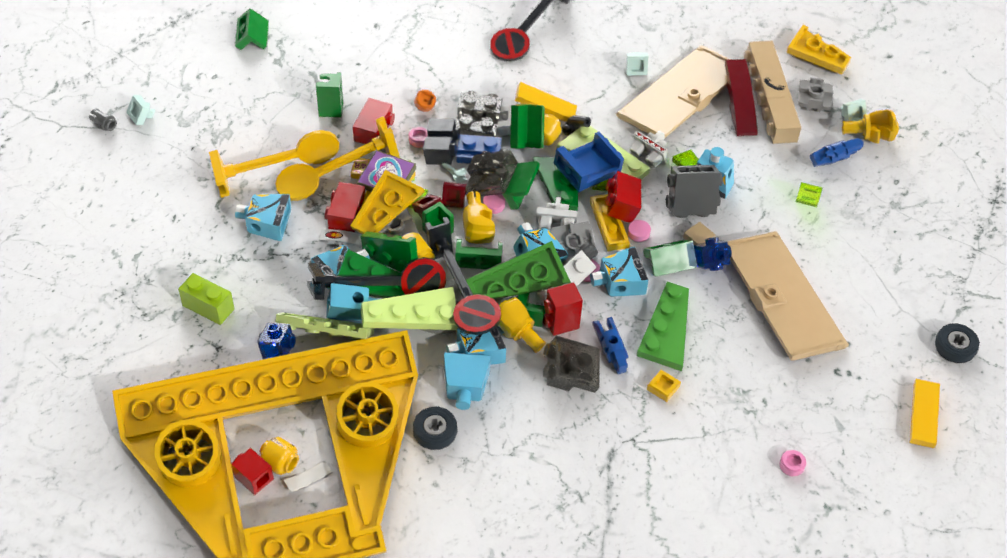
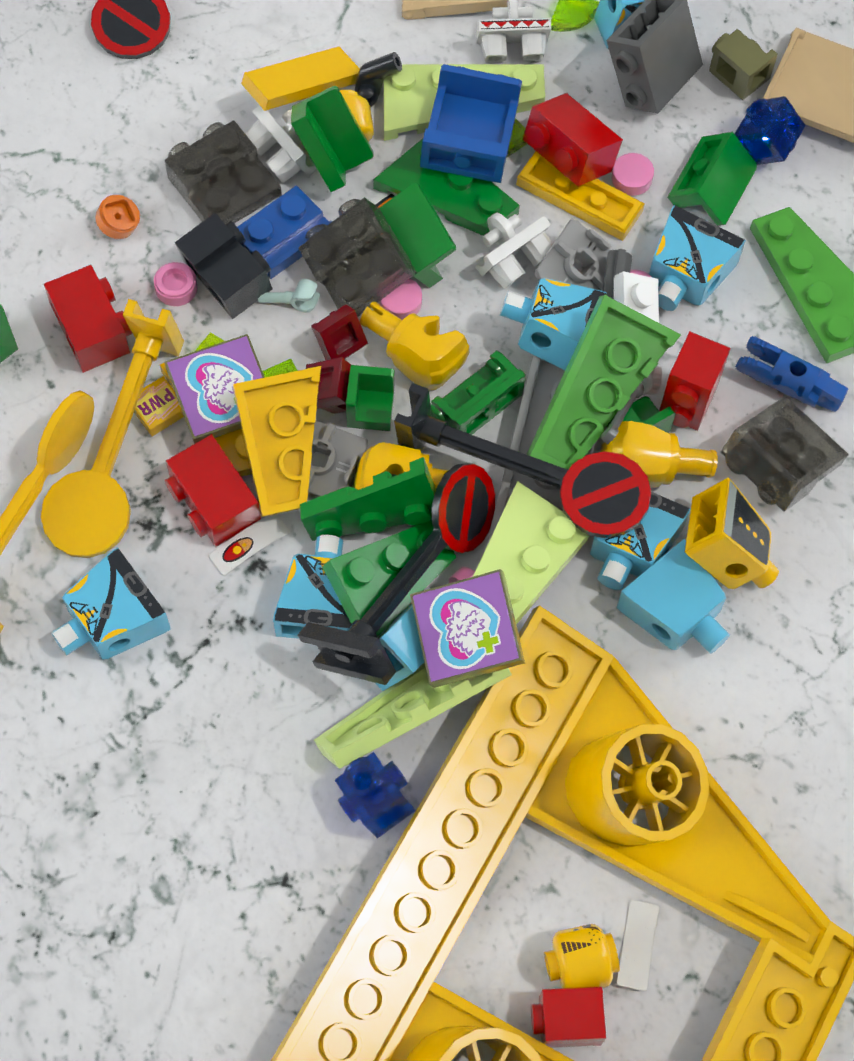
camera: 45 degrees left, 15 degrees up
lime brick [178,273,235,325] -> none
black bush [413,406,457,450] -> none
tan tile [683,222,716,250] -> none
none -> tile [410,569,525,688]
none -> dark grey hinge [600,383,644,444]
none -> yellow torso [685,477,779,589]
none -> olive brick [709,29,778,100]

